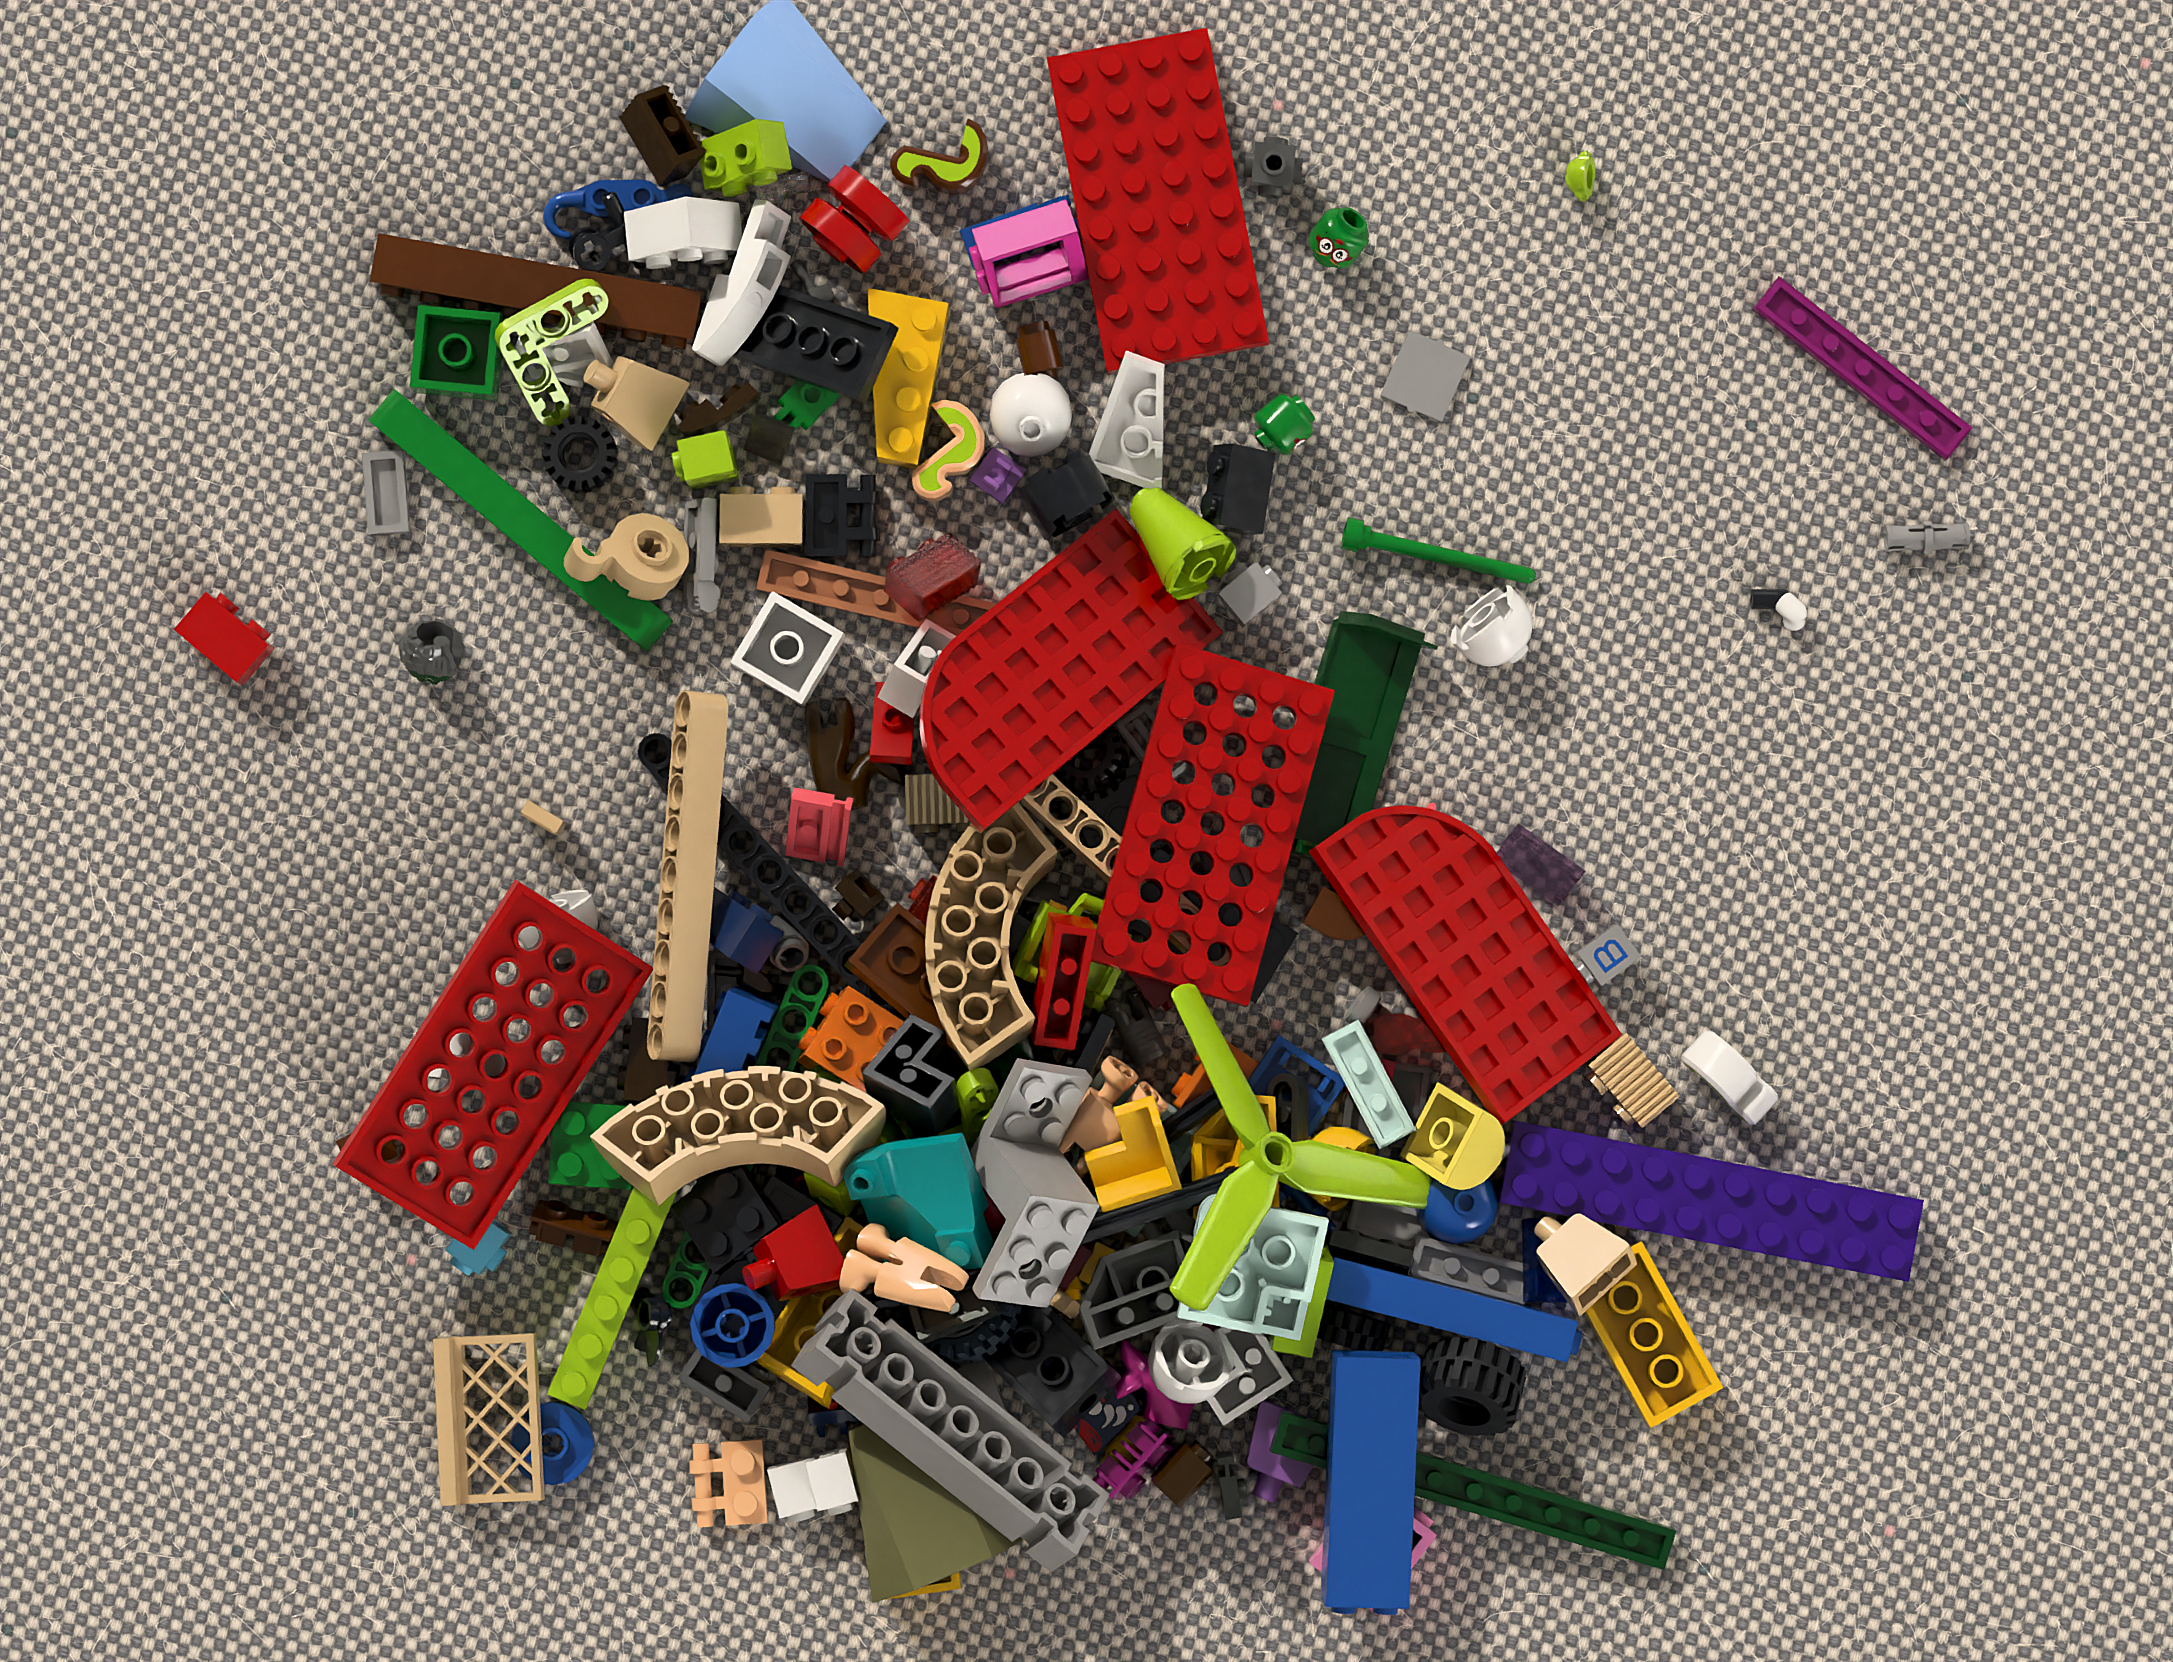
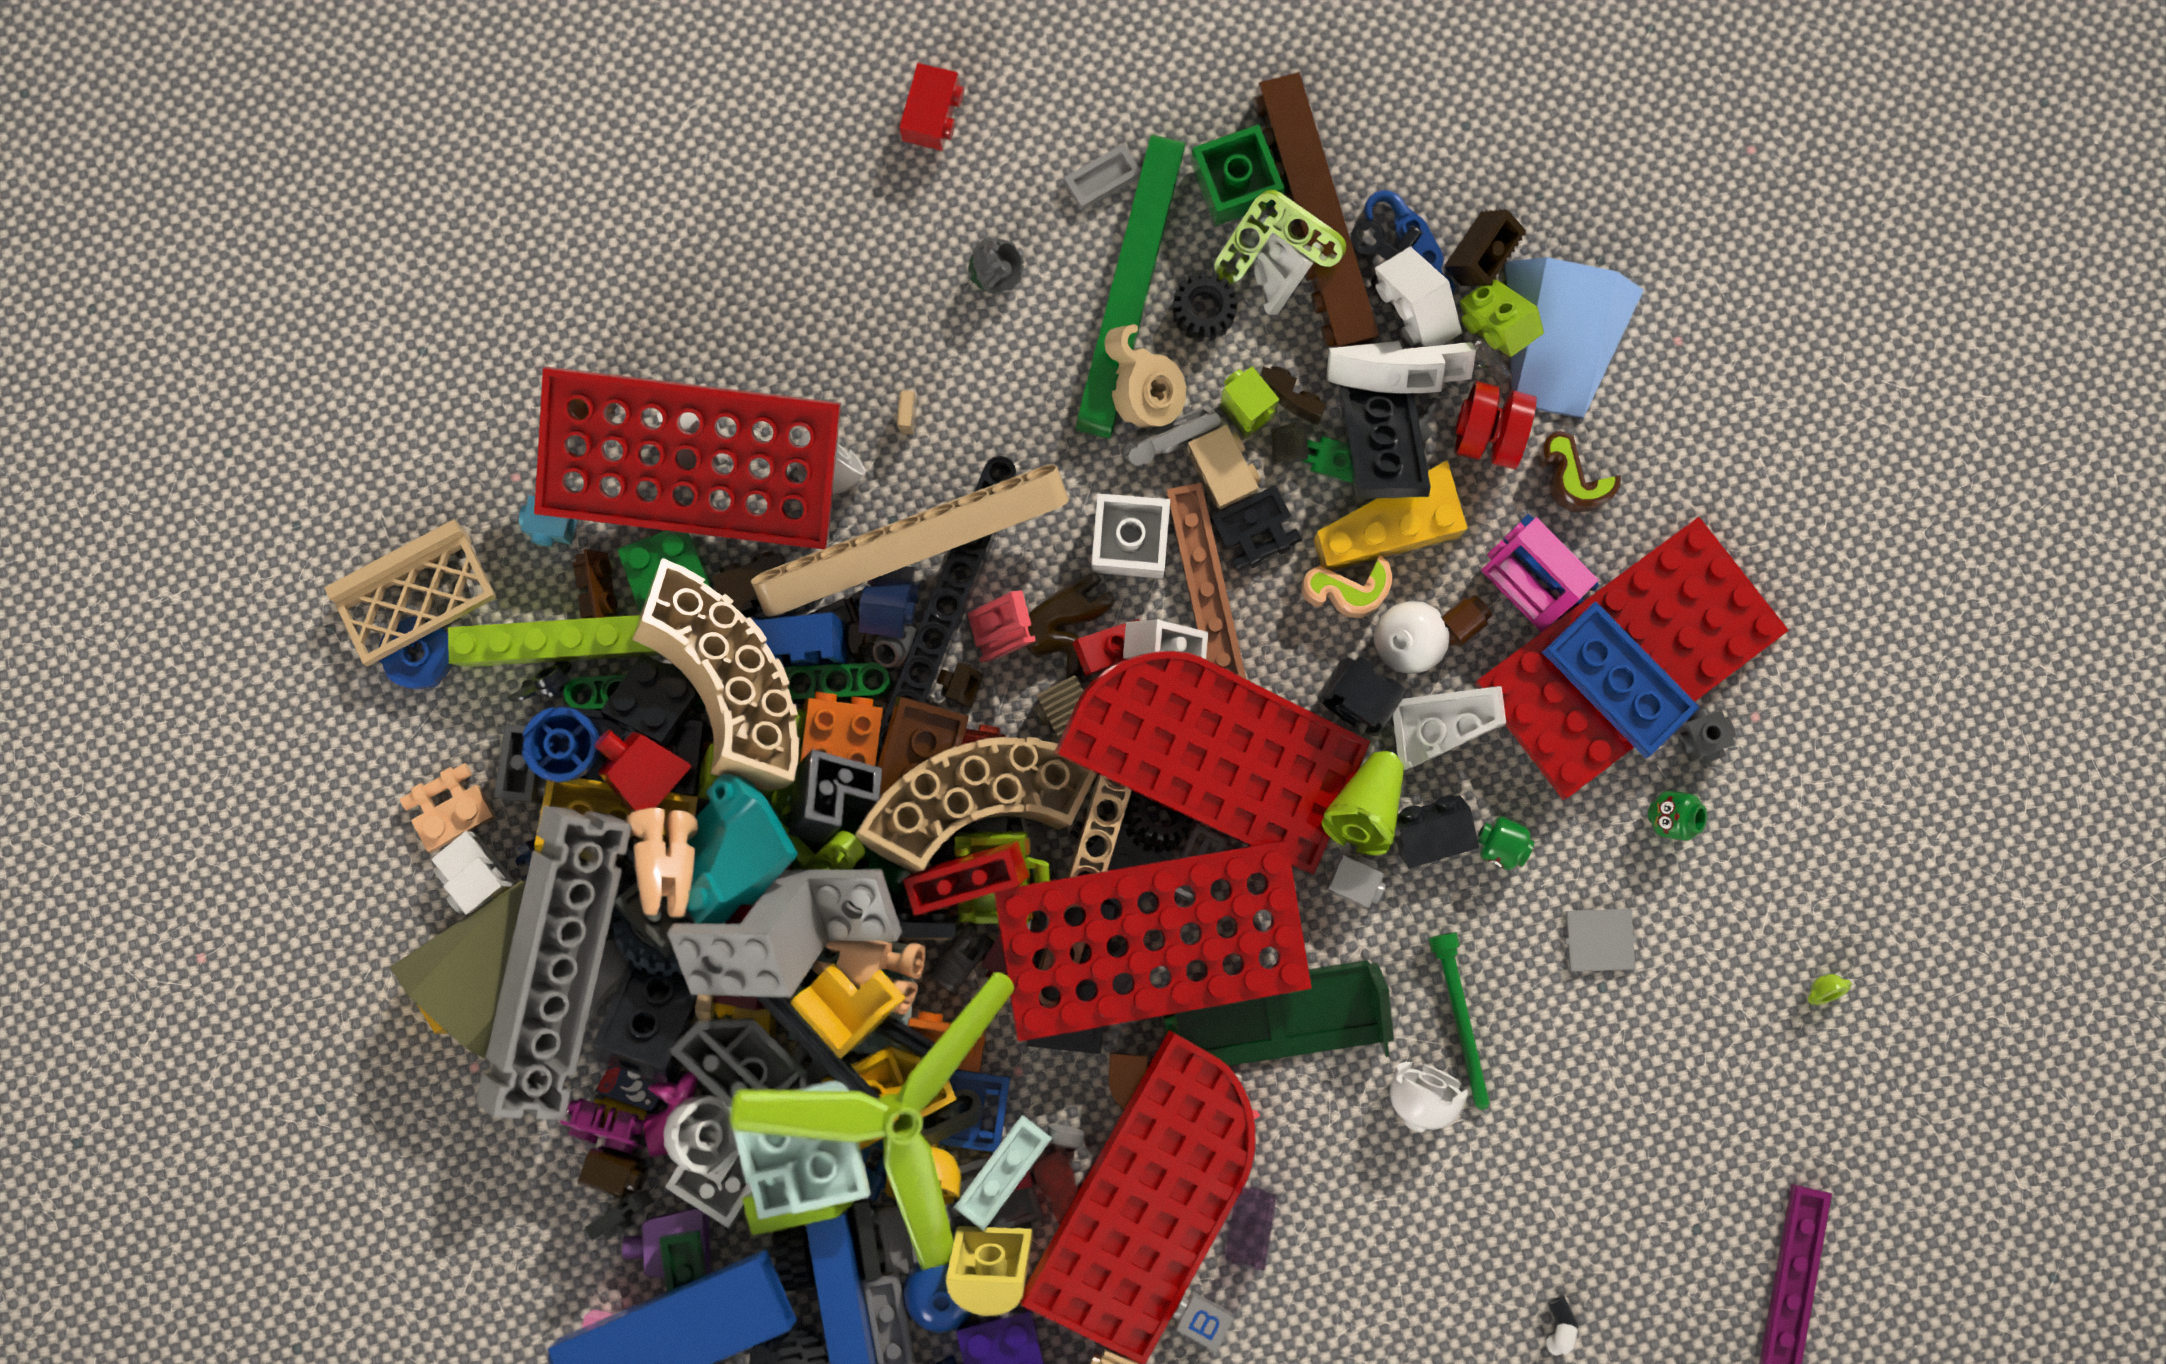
camera: 65 degrees right, 5 degrees down
tan torso [583,356,690,451] -> none
clear red brick [884,532,981,622] -> none
medium lavender tile [969,447,1027,505] -> none
none -> blue tile [1542,601,1700,759]

